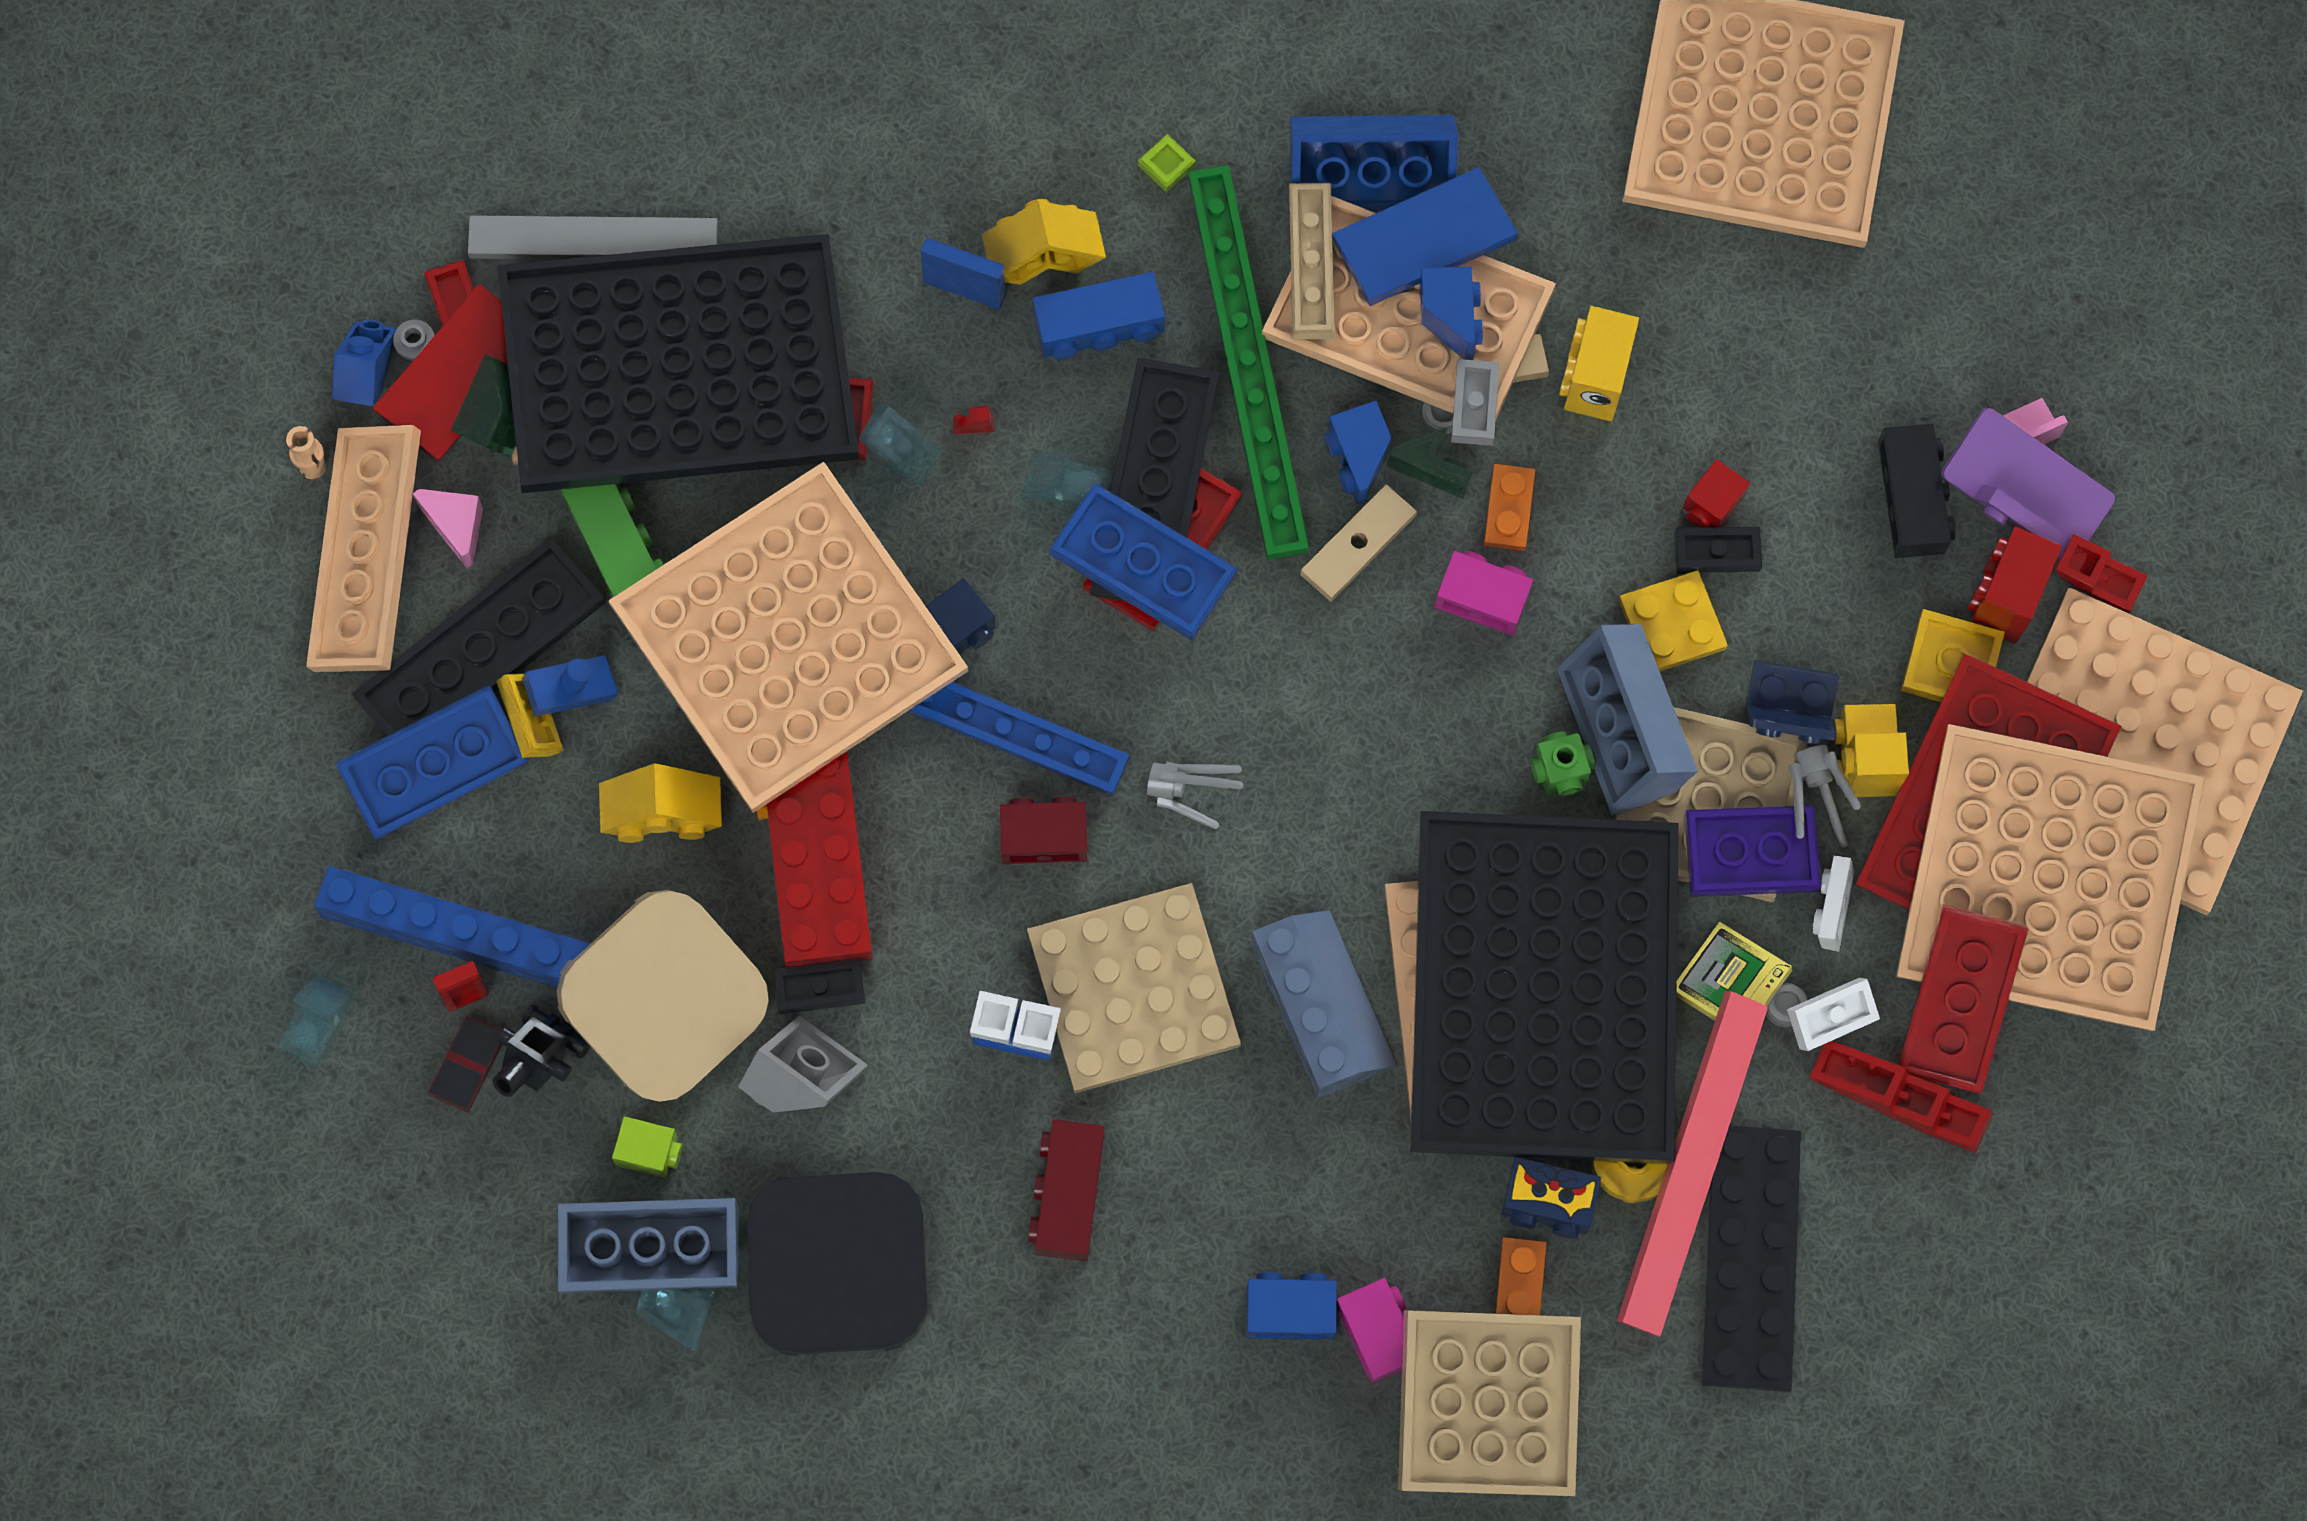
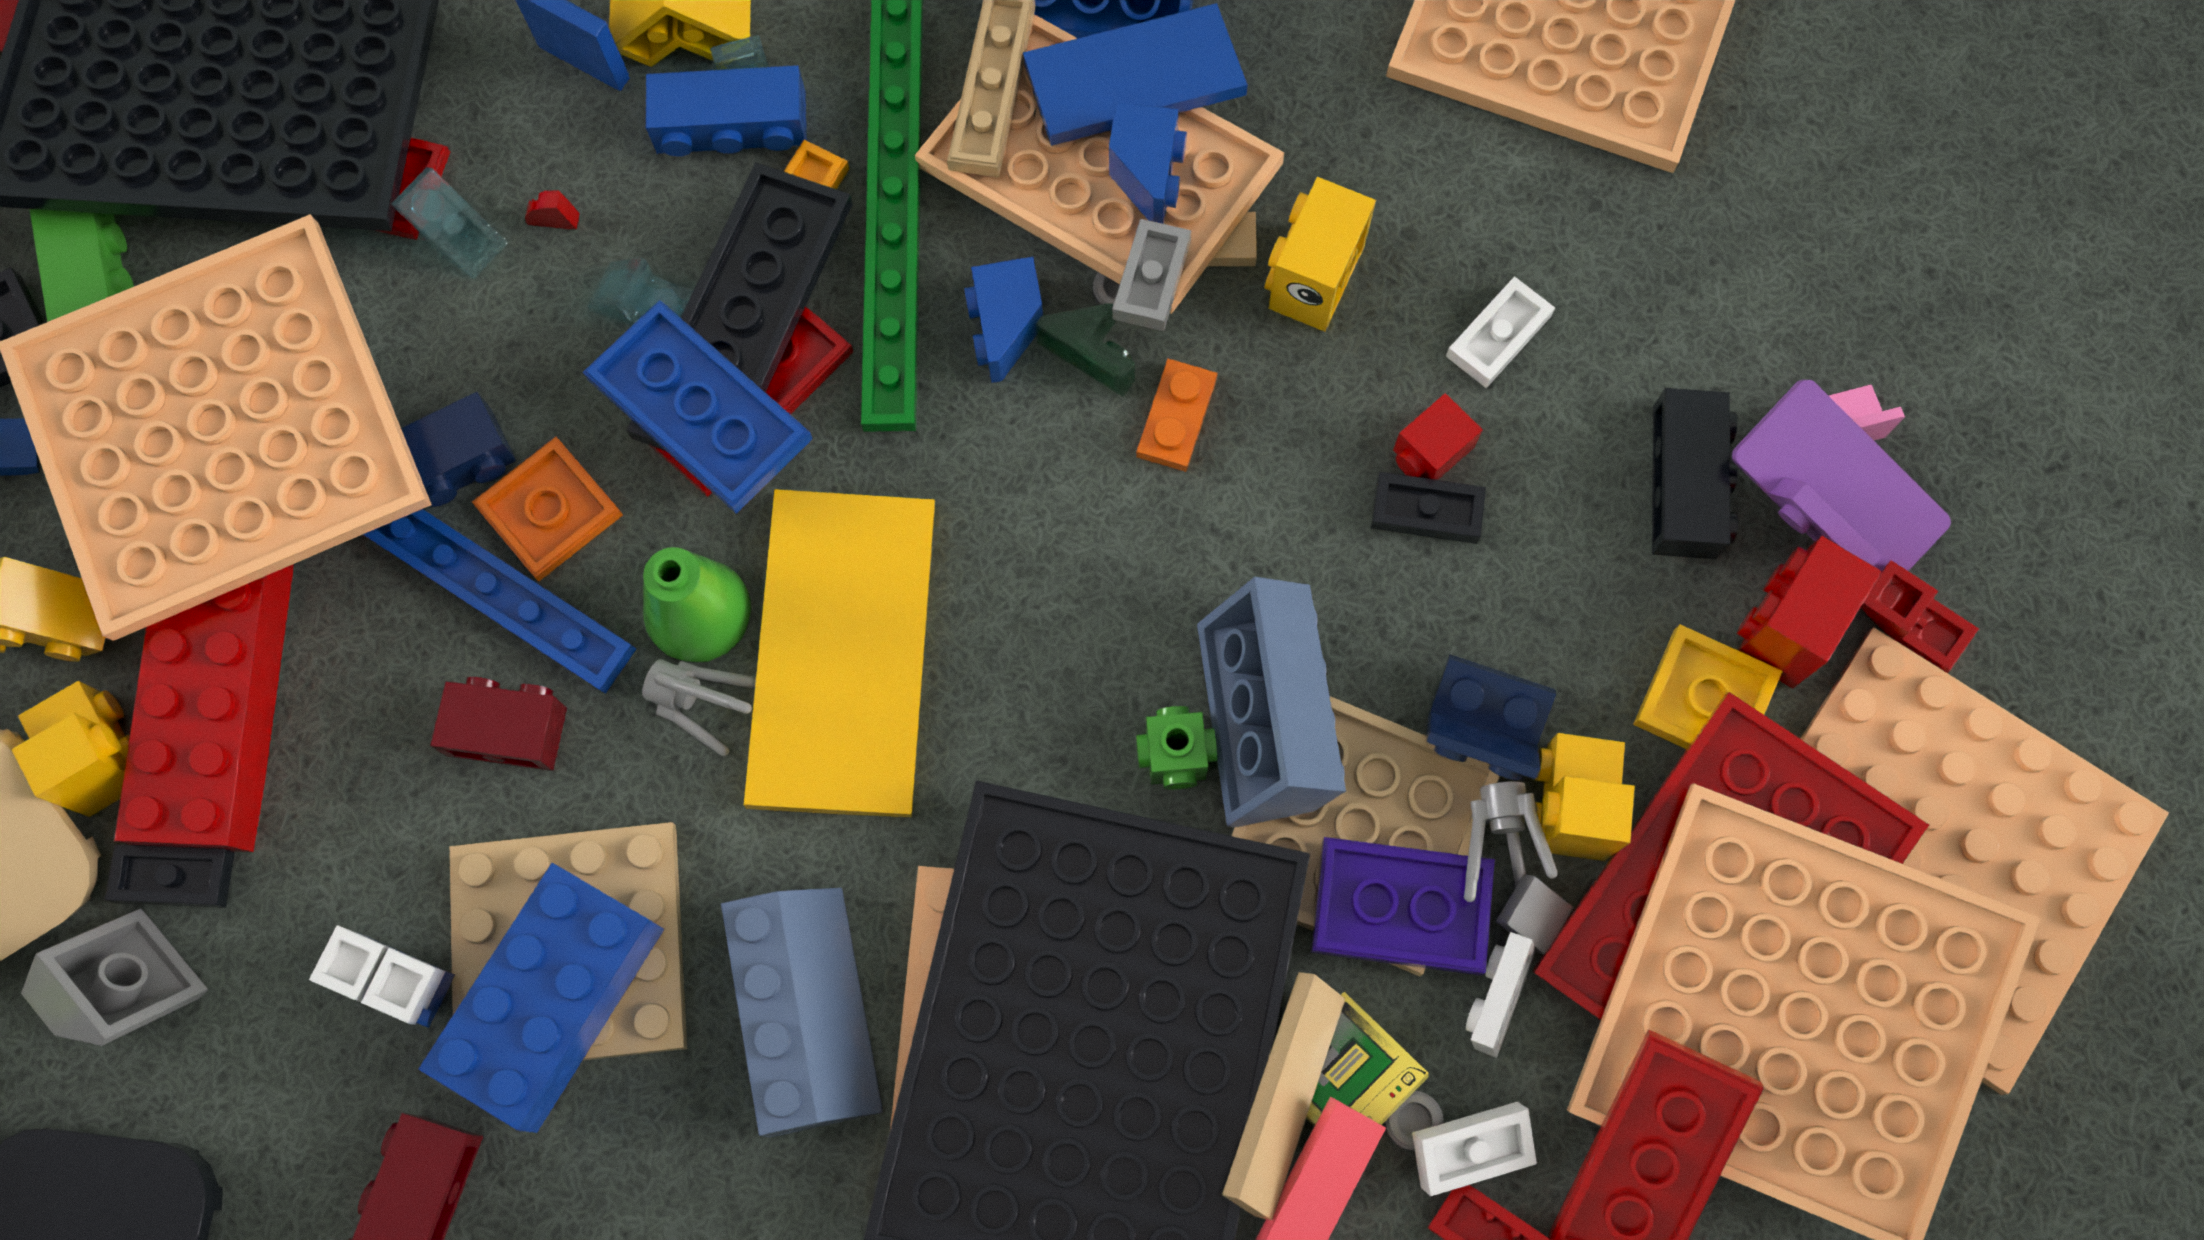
camera: 15 degrees right, 0 degrees up
tan tile [1300,484,1417,602] -> none
dark pink brick [1434,551,1534,636] -> none
yellow plate [1618,570,1728,672] -> none
none -> yellow brick [11,680,130,817]
none -> blue brick [418,862,664,1133]
none -> orange tile [472,437,623,582]
none -> bright green cone [643,547,751,662]
none -> clear light blue tile [710,35,769,70]
none -> yellow tile [744,489,935,817]
none -> light orange tile [783,140,850,189]
none -> tan tile [1222,972,1345,1221]
none -> white plate [1446,276,1555,388]
none -> light grey tile [1496,874,1574,955]

